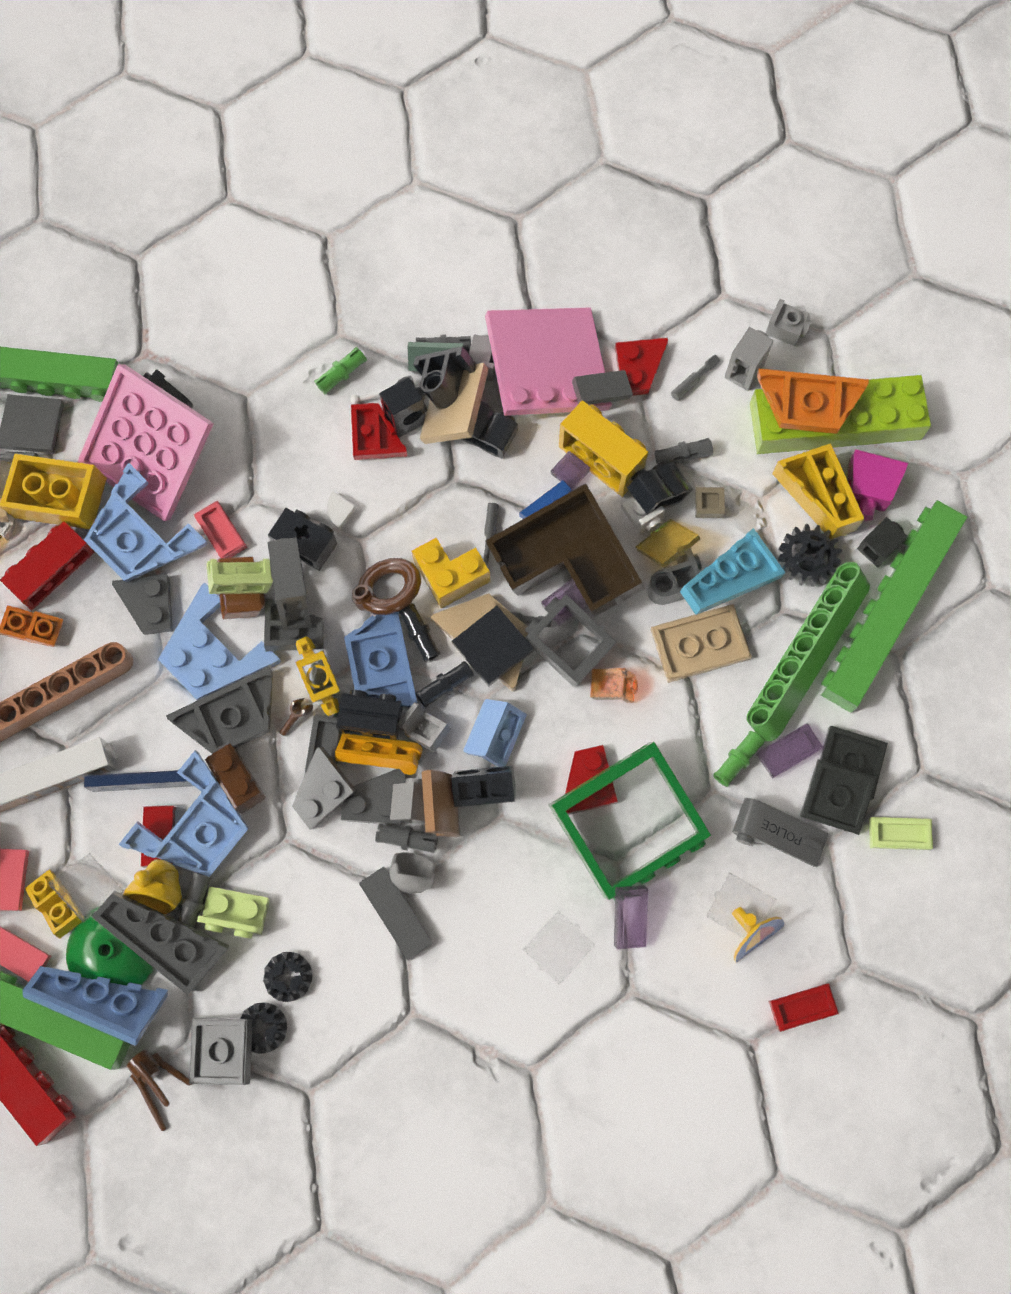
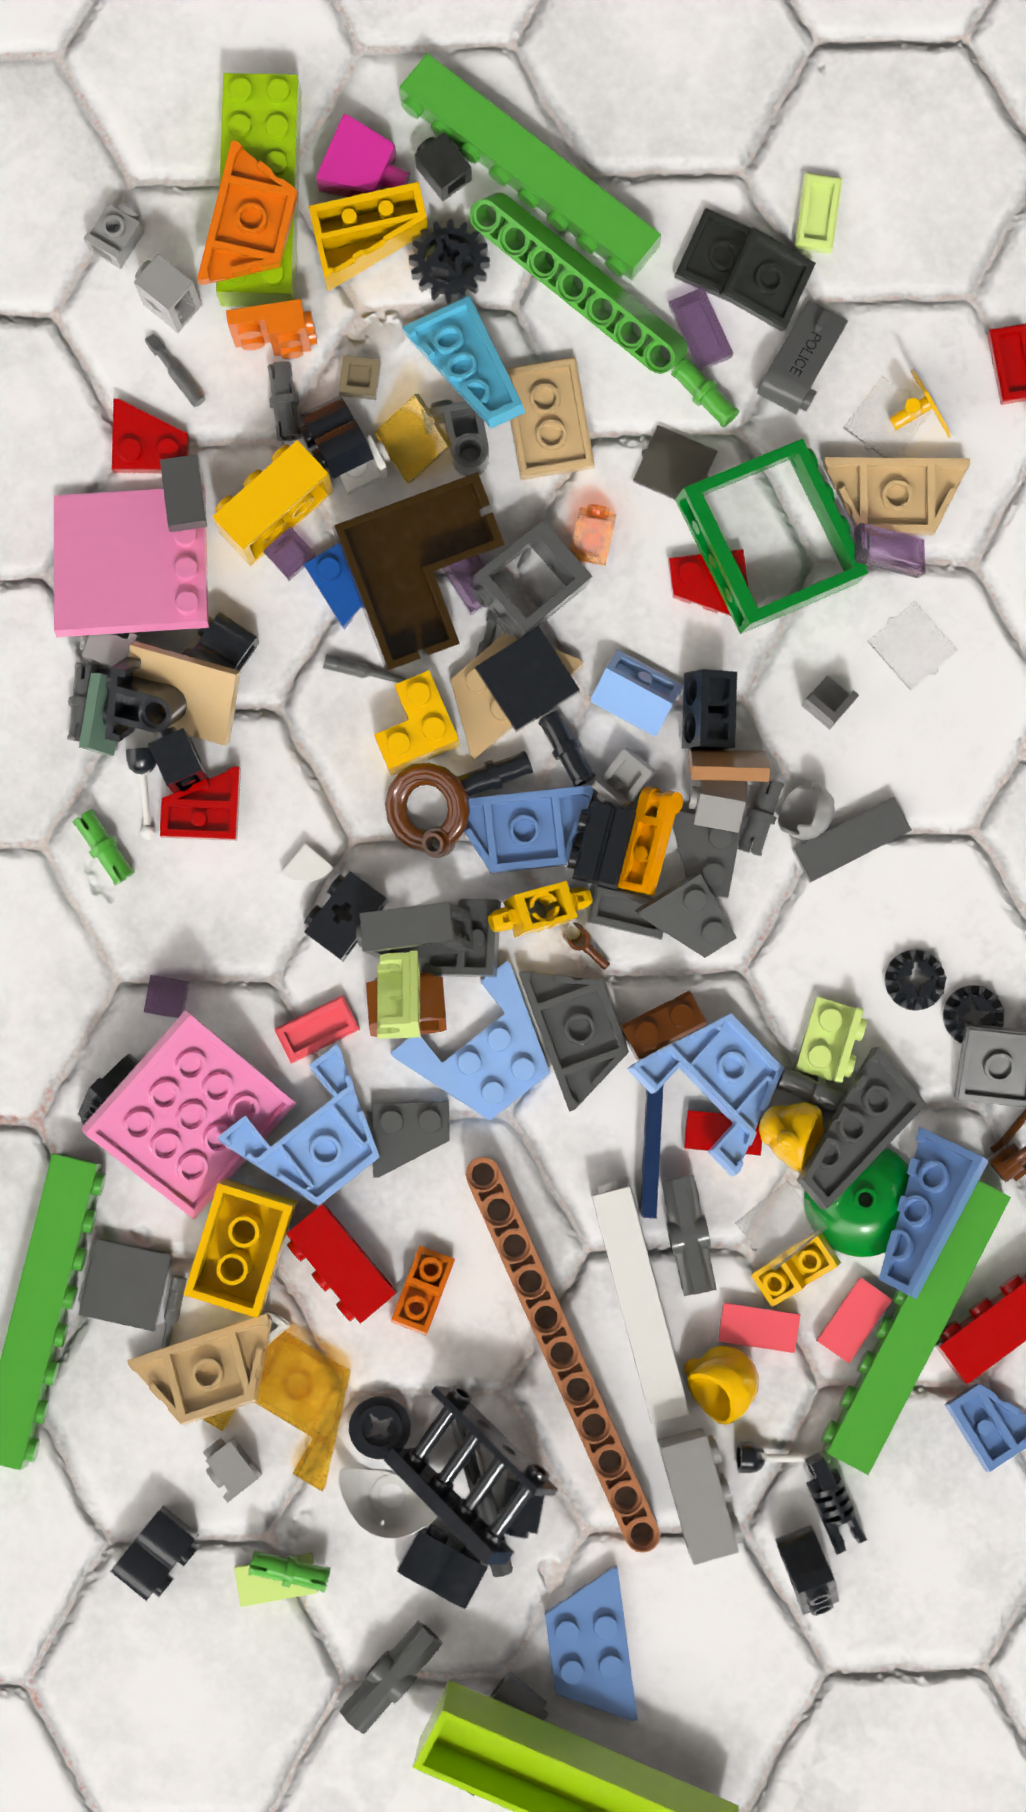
camera: 85 degrees left, 10 degrees up
none -> clear purple tile [144,975,190,1019]
none -> orange plate [226,299,318,359]
none -> clear smoke piece [633,425,718,500]
none -> dark grey piece [661,1175,717,1296]
none -> flat silver panel [801,675,859,730]
none -> tan wing [823,457,970,536]

